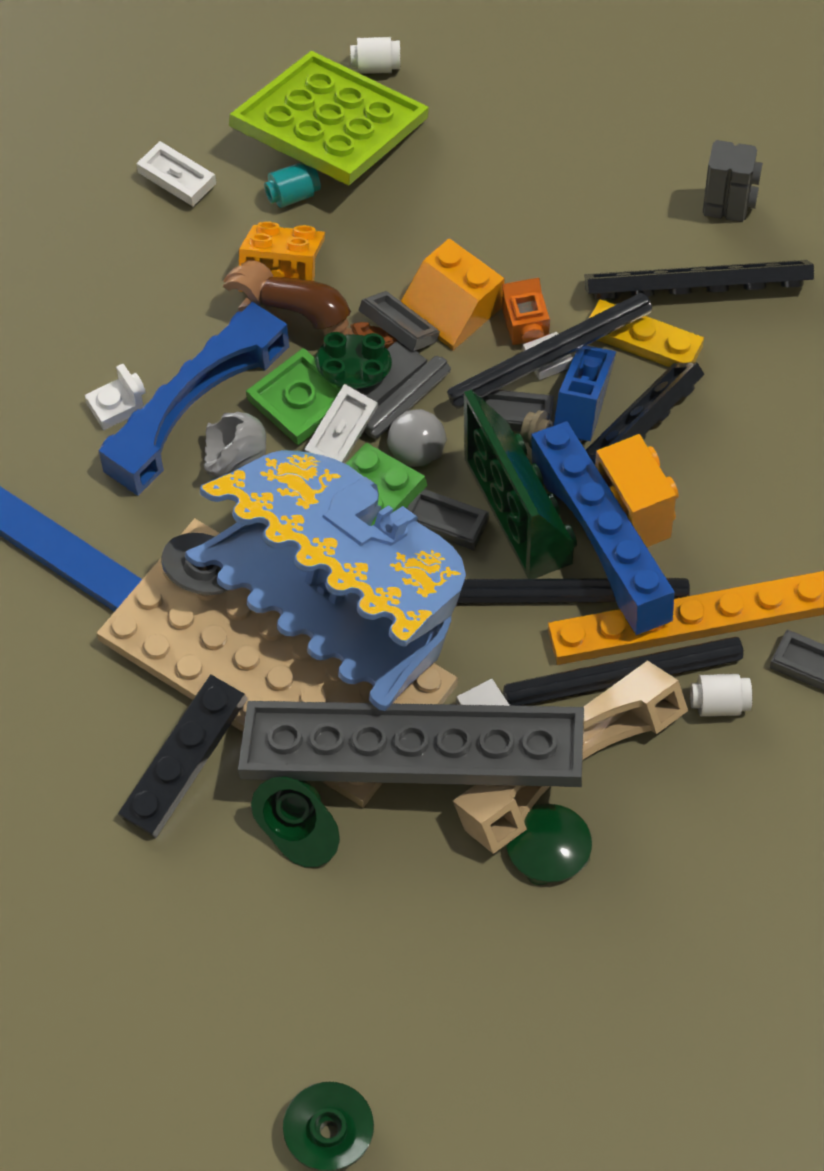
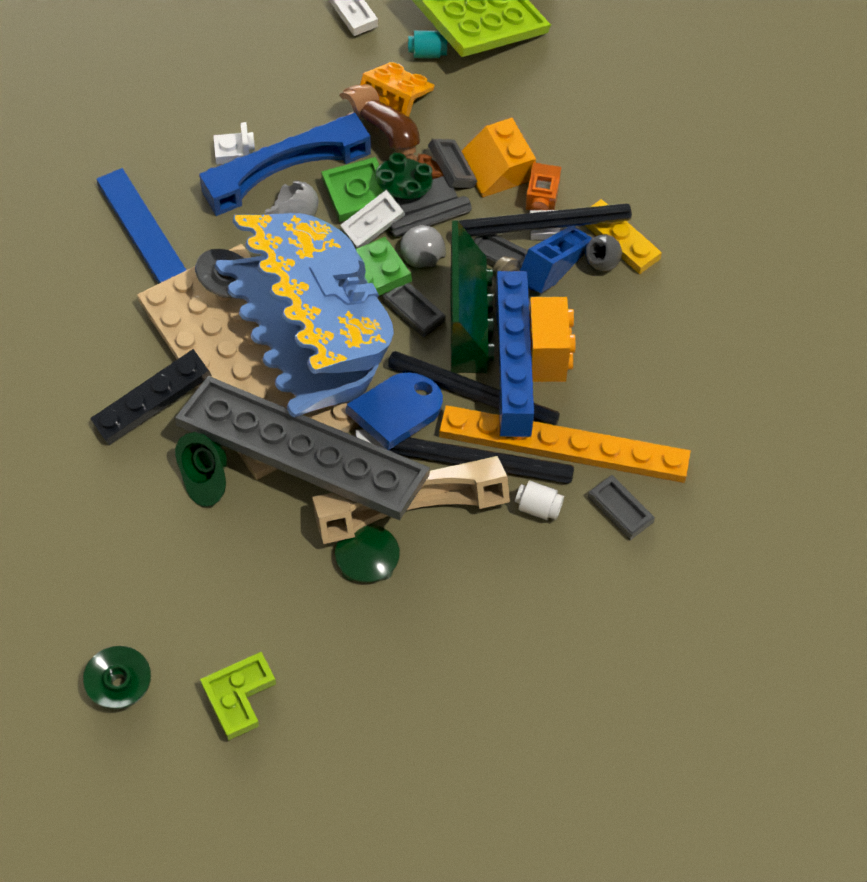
camera: 20 degrees right, 0 degrees up
black plate [584,260,814,300] -> none
black plate [586,362,705,464] -> none
dark grey brick [702,140,763,222] -> none
none -> lime plate [200,651,276,741]
none -> blue tile [345,373,443,450]
none -> dark grey piece [585,234,622,272]

